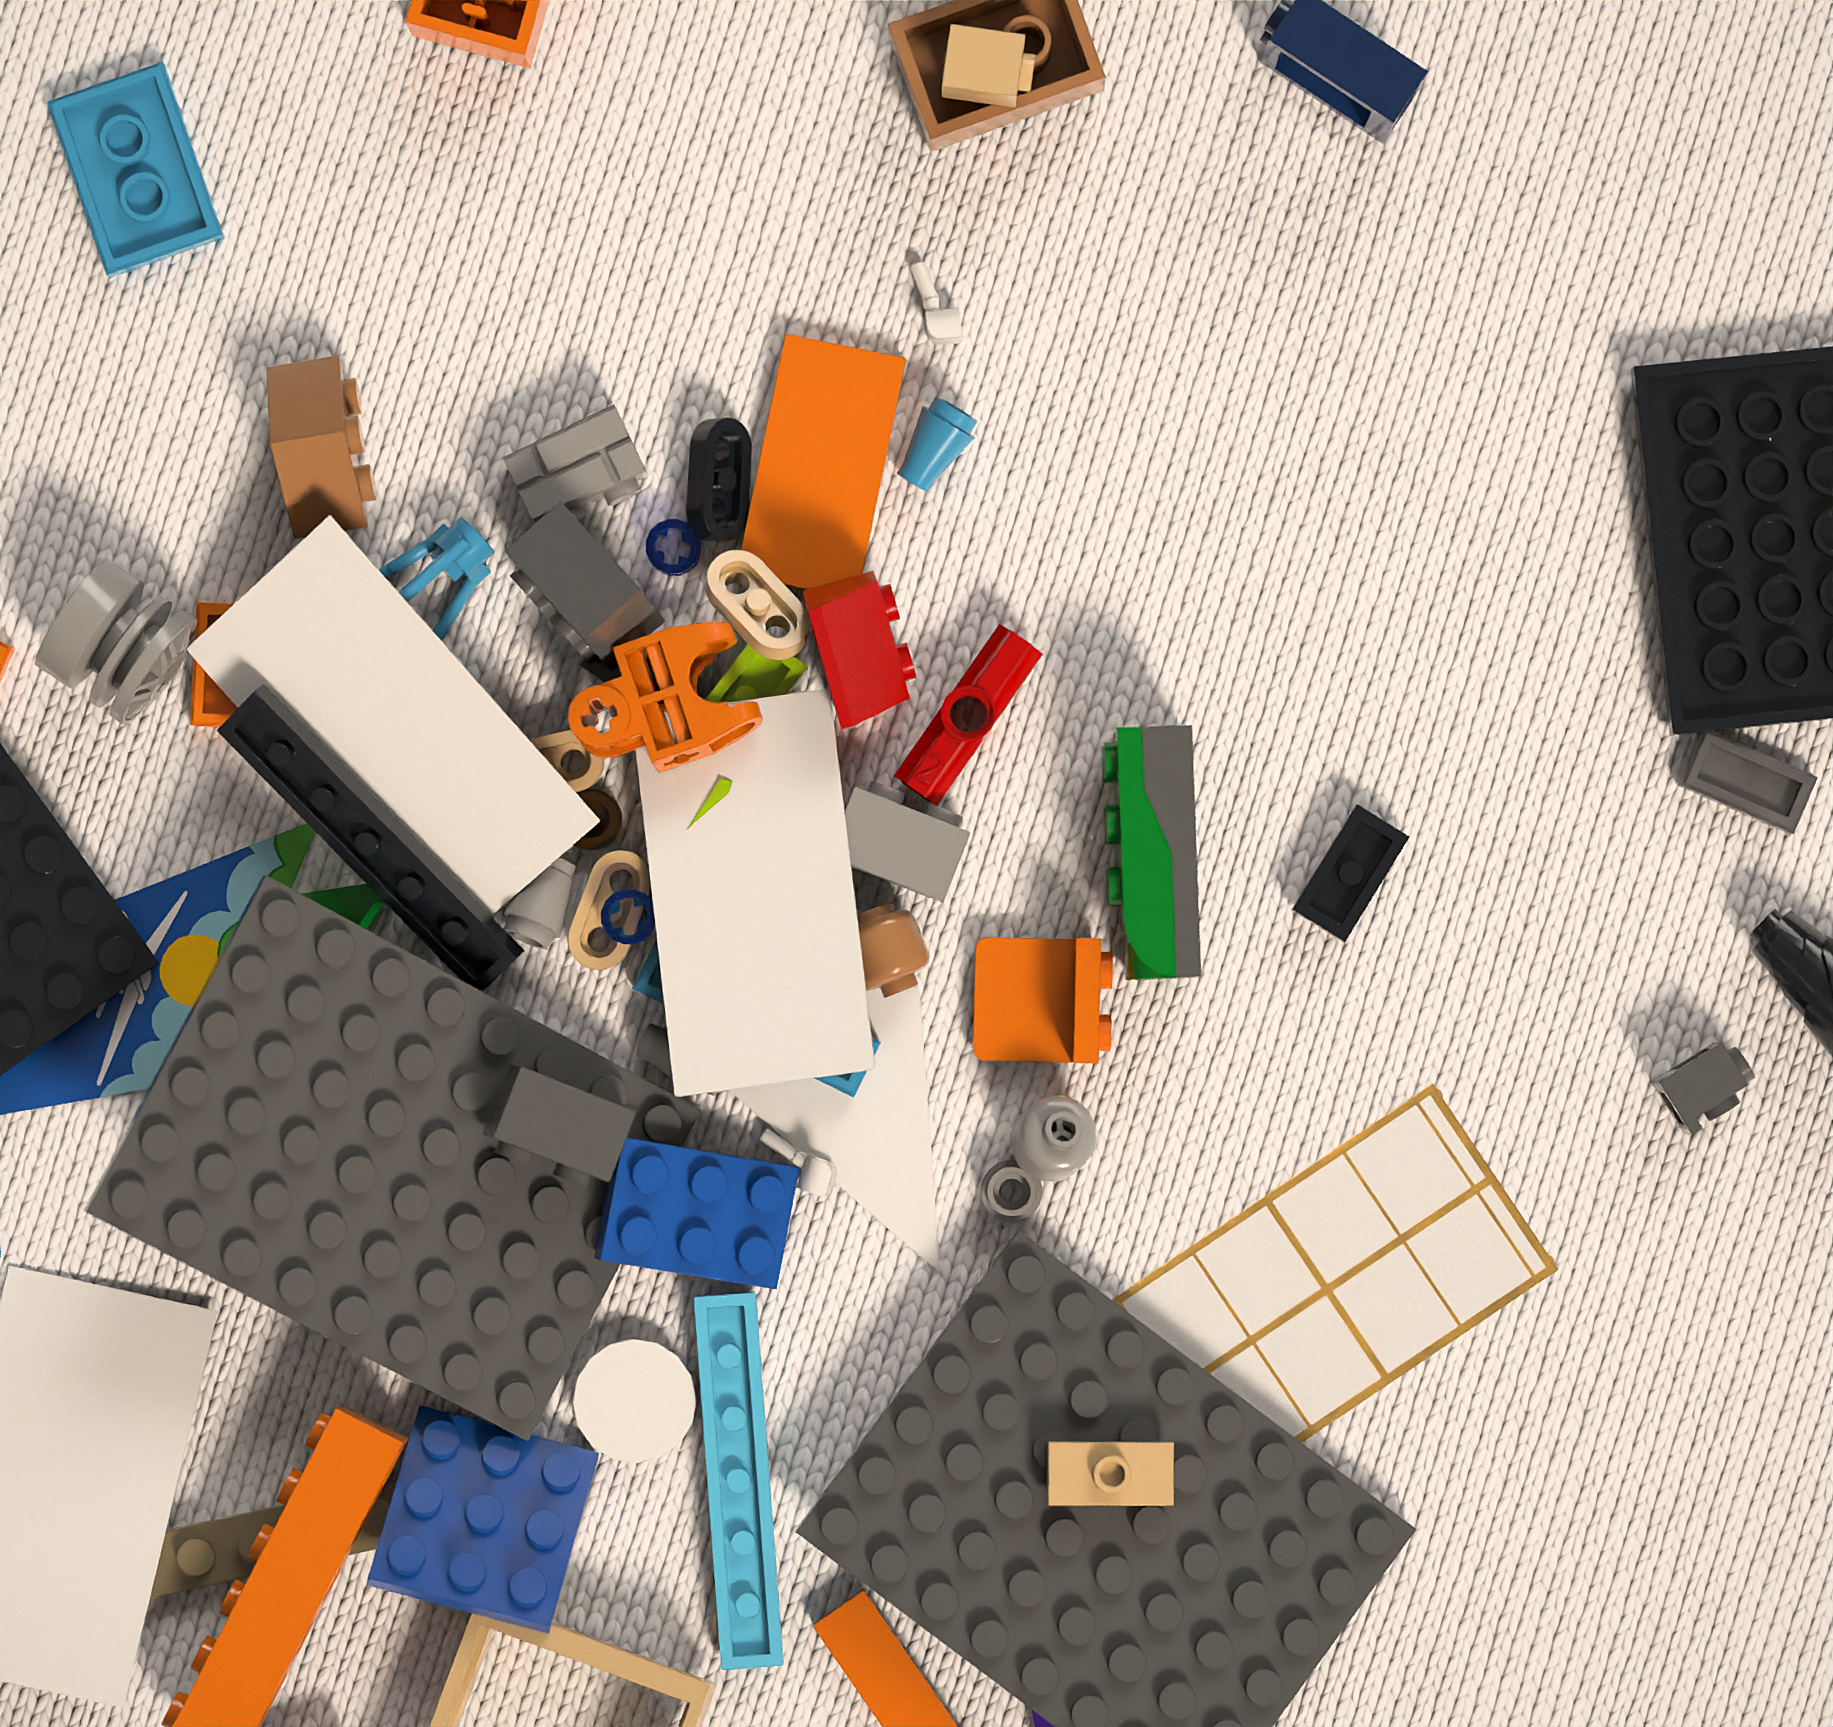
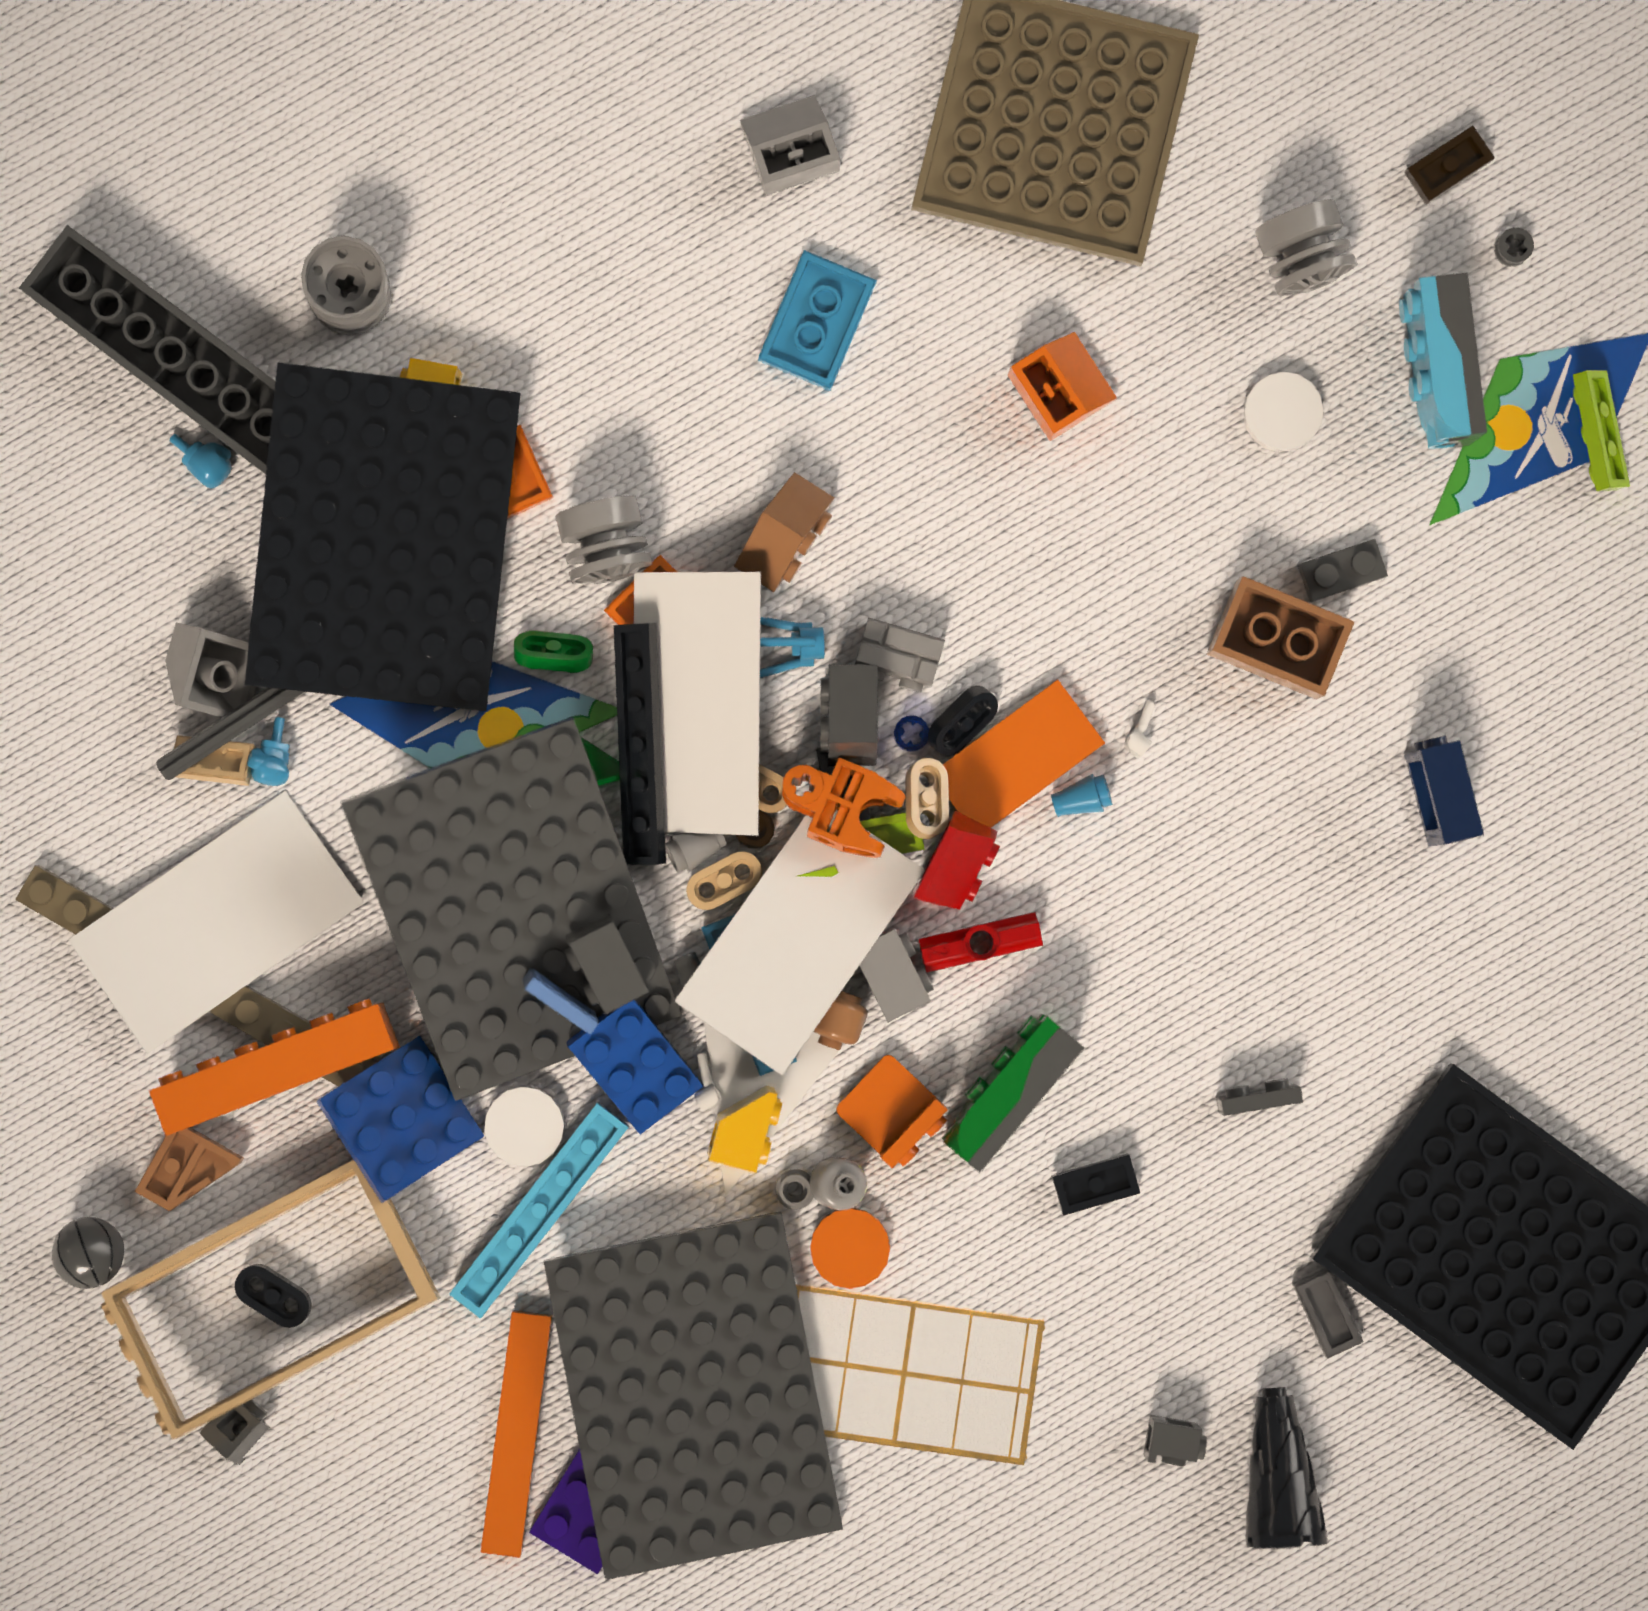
camera: 40 degrees right, 0 degrees up
clear blue bush [601,889,656,944] -> none
tan brick [942,24,1036,108] -> none
tan plate [1047,1441,1174,1506] -> none
none -> green plate [514,631,593,673]
none -> medium blue tile [522,969,599,1035]
none -> yellow slope [707,1085,782,1173]
none -> orange tile [810,1208,890,1289]
none -> dark grey plate [1216,1078,1303,1116]

